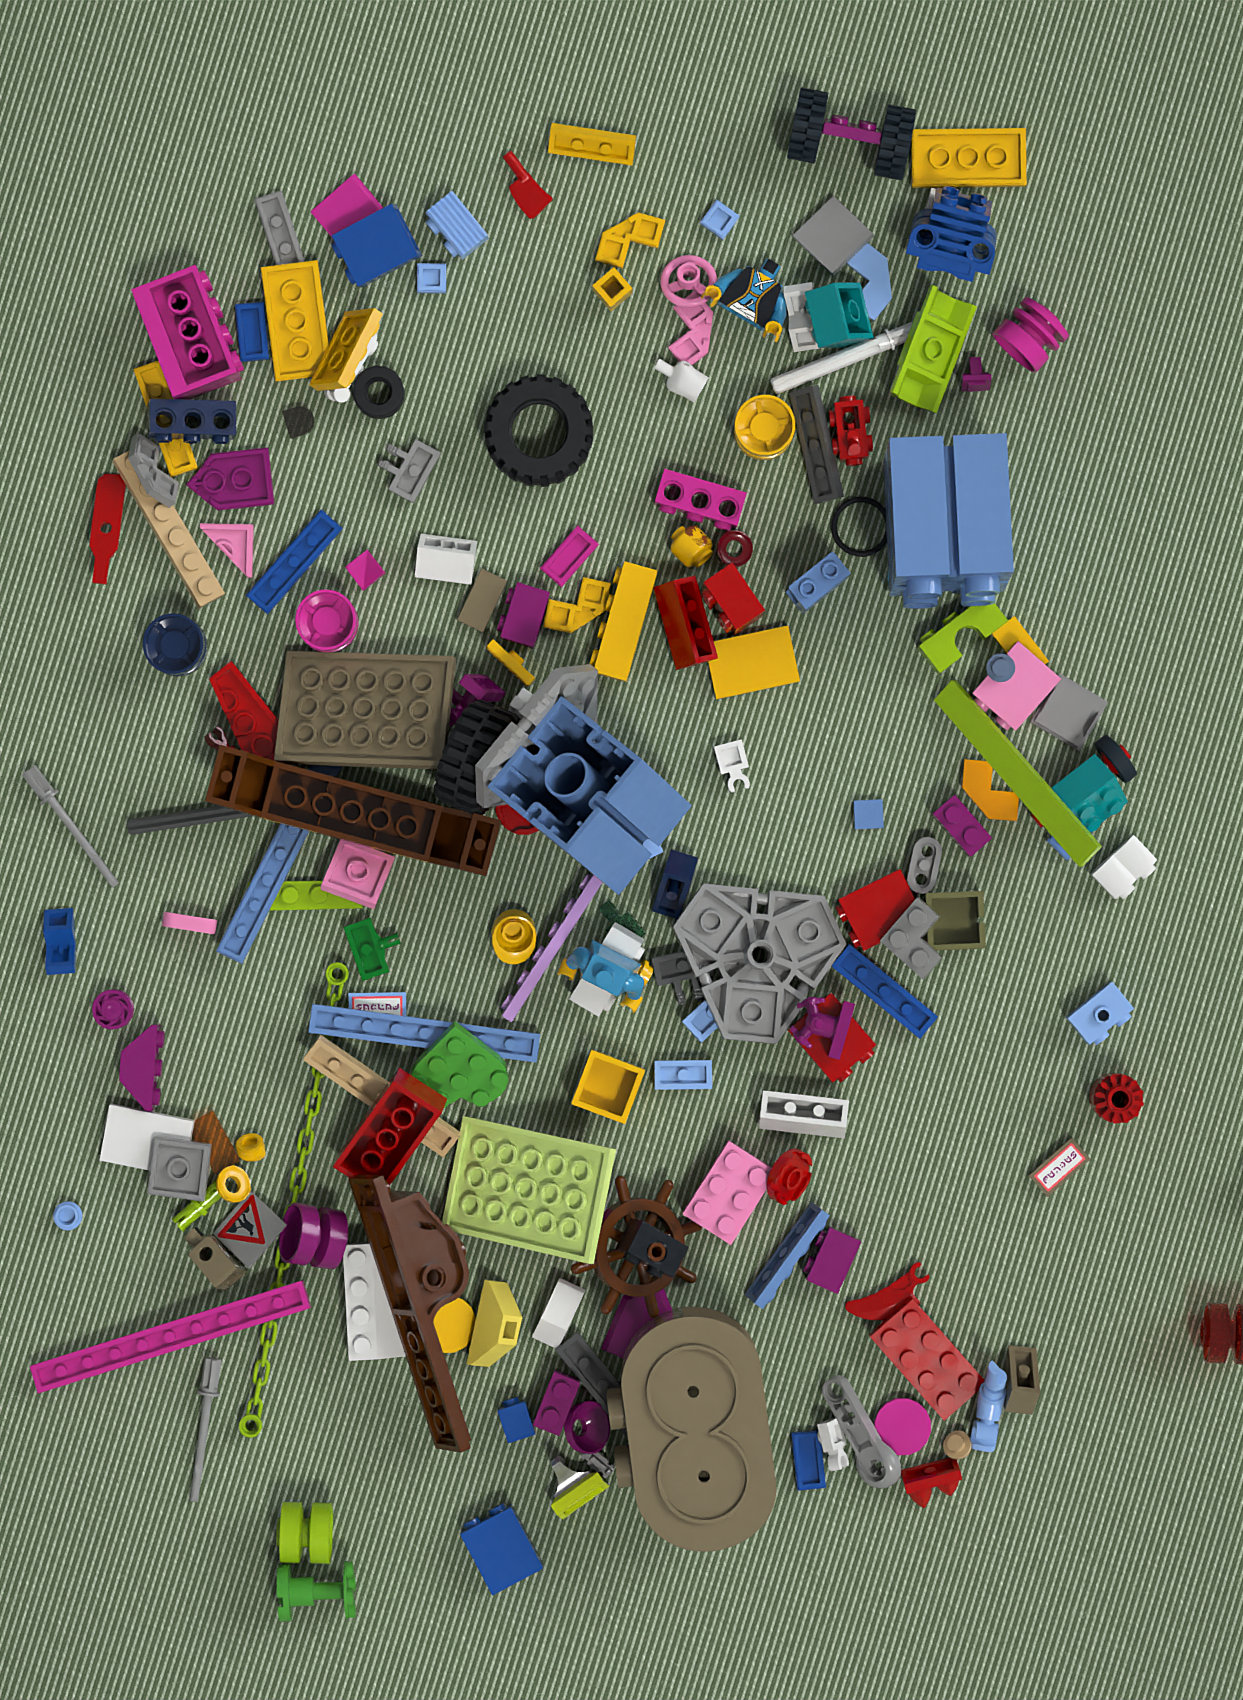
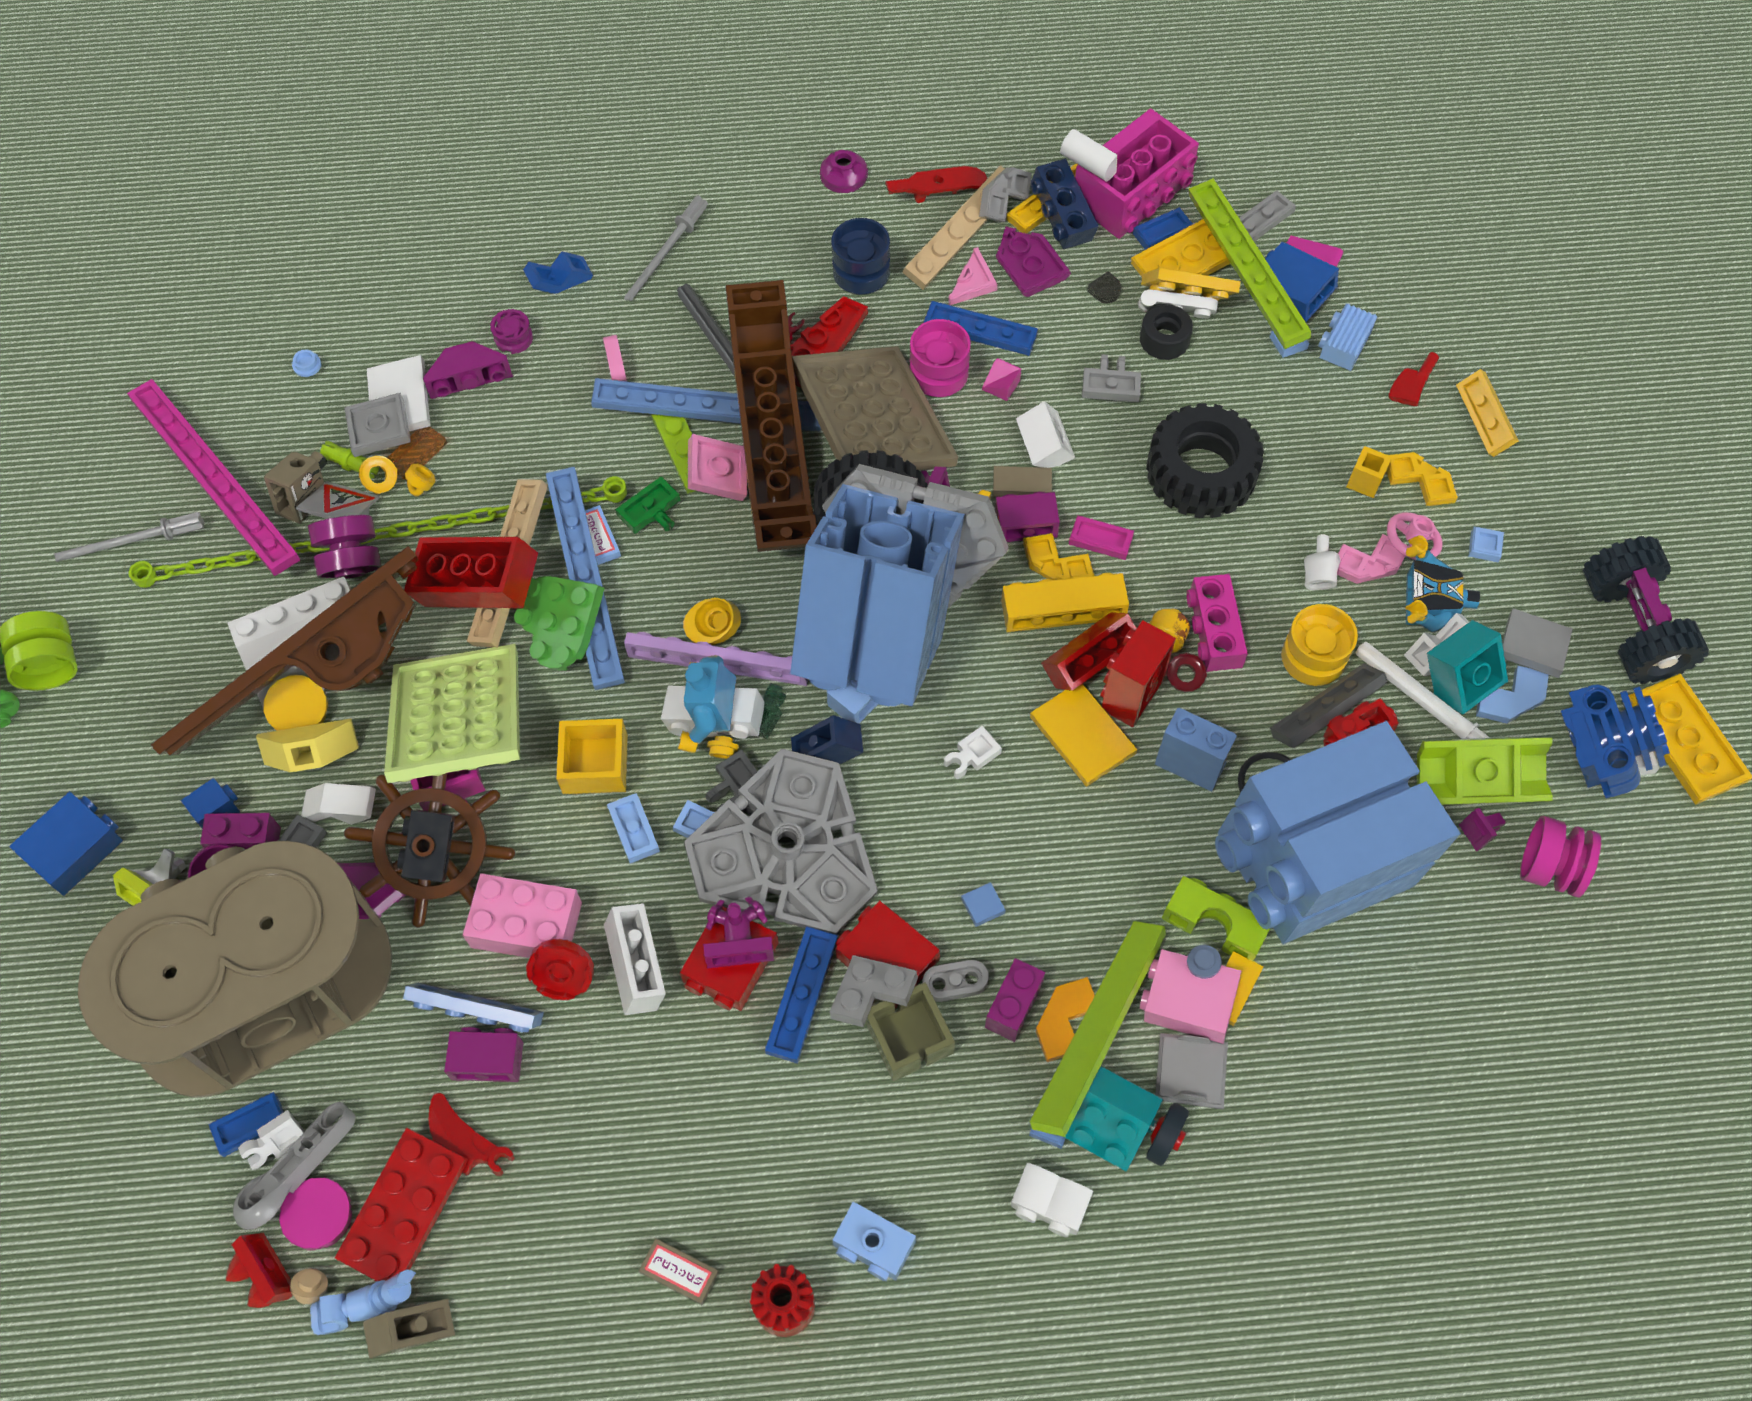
camera: 70 degrees right, 25 degrees down
none -> magenta piece [820,149,868,193]
none -> white brick [1060,129,1117,181]
none -> lime plate [1188,178,1311,349]

